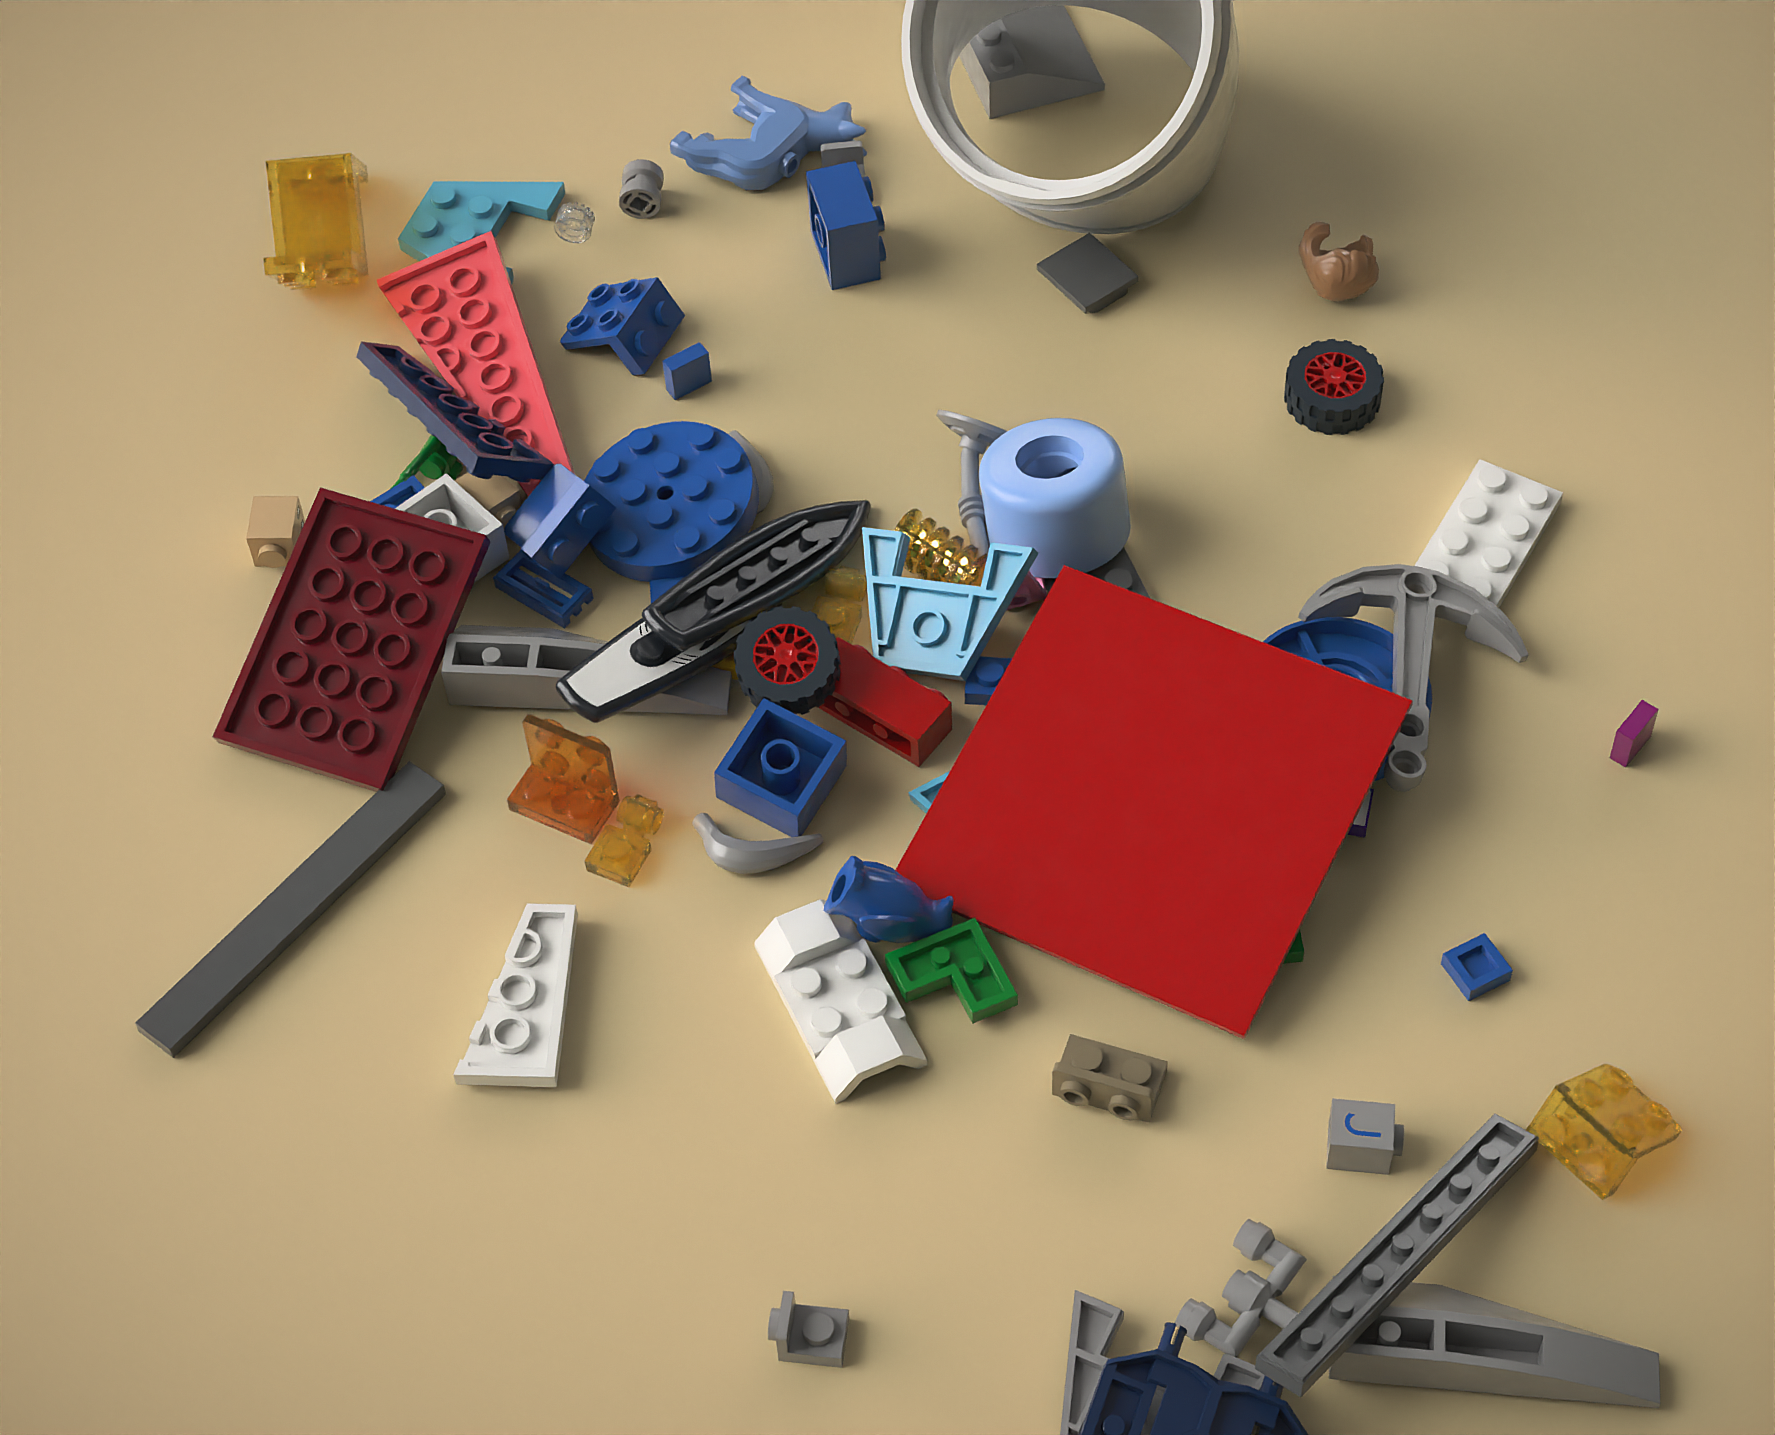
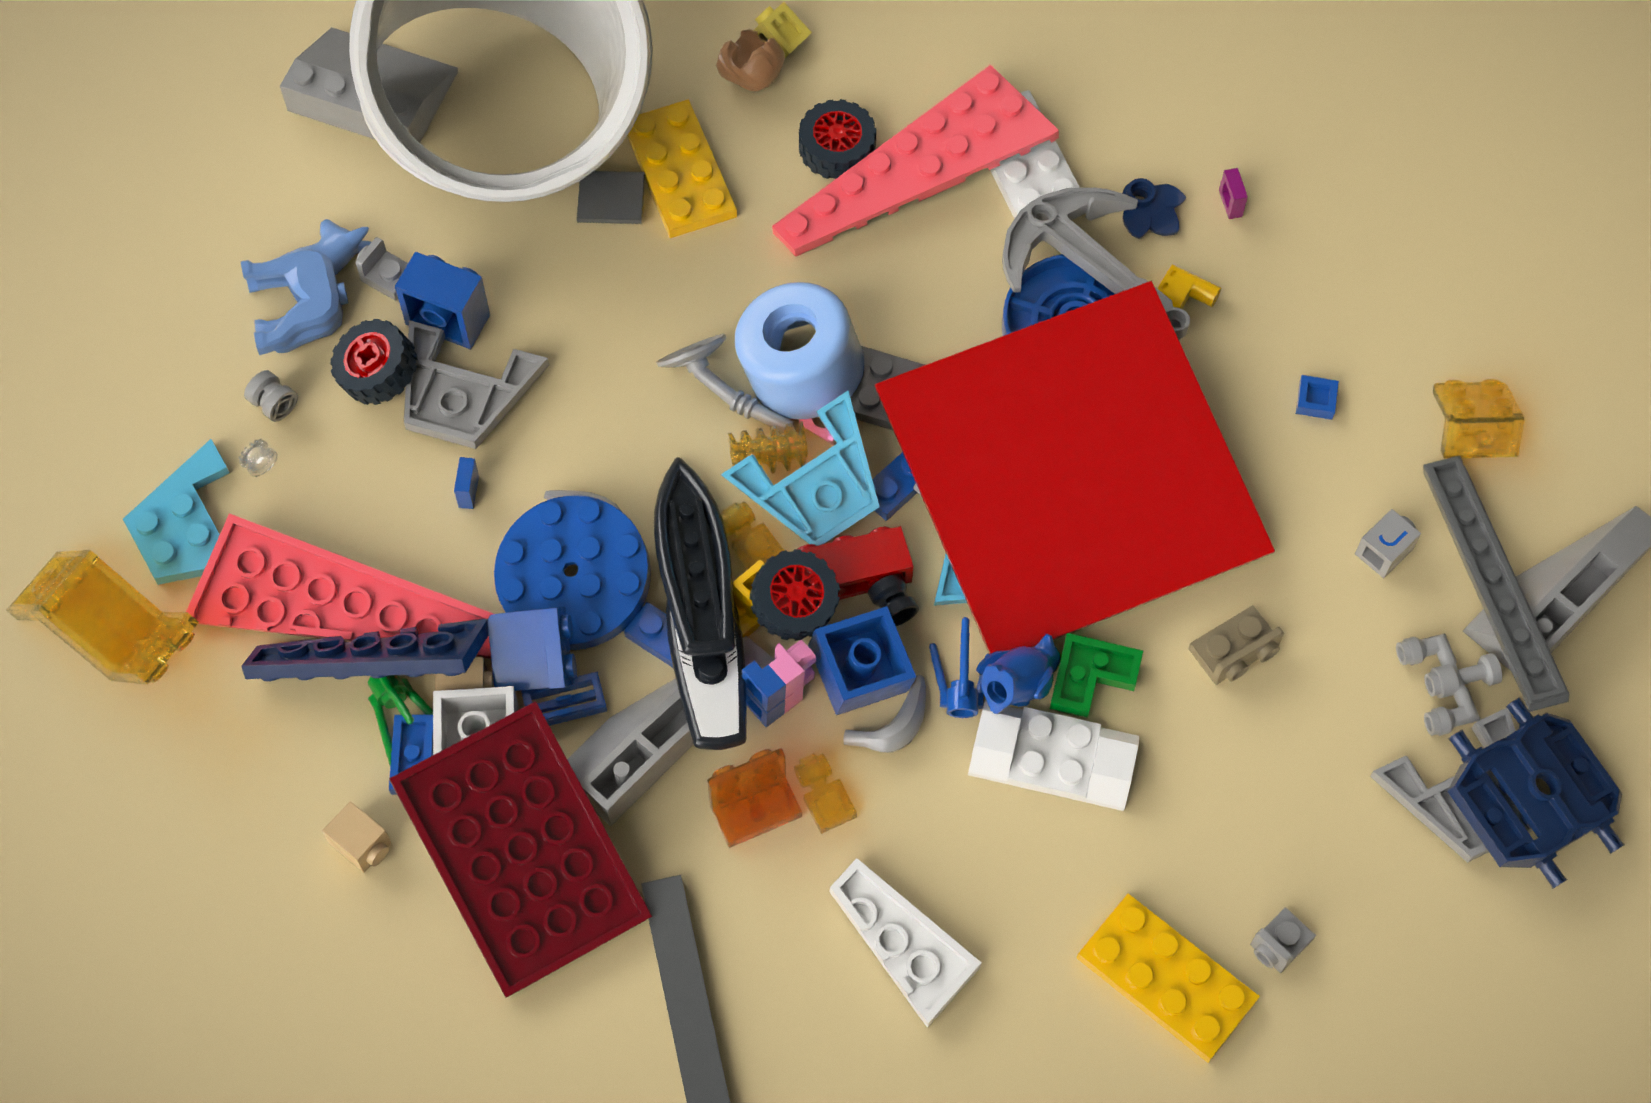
camera: 55 degrees left, 10 degrees up
blue bracket [560,277,685,375] -> none
none -> black wheel [330,319,418,405]
none -> light grey wing [404,320,549,449]
none -> yellow plate [627,99,737,238]
none -> hips [742,640,816,728]
none -> light yellow bracket [753,2,812,58]
none -> coral wing [772,65,1059,257]
none -> black wheel [868,574,919,626]
none -> blue plant [929,617,989,718]
none -> yellow plate [1077,893,1260,1063]
none -> dark blue plate [1122,178,1186,239]
none -> yellow piece [1157,264,1222,309]

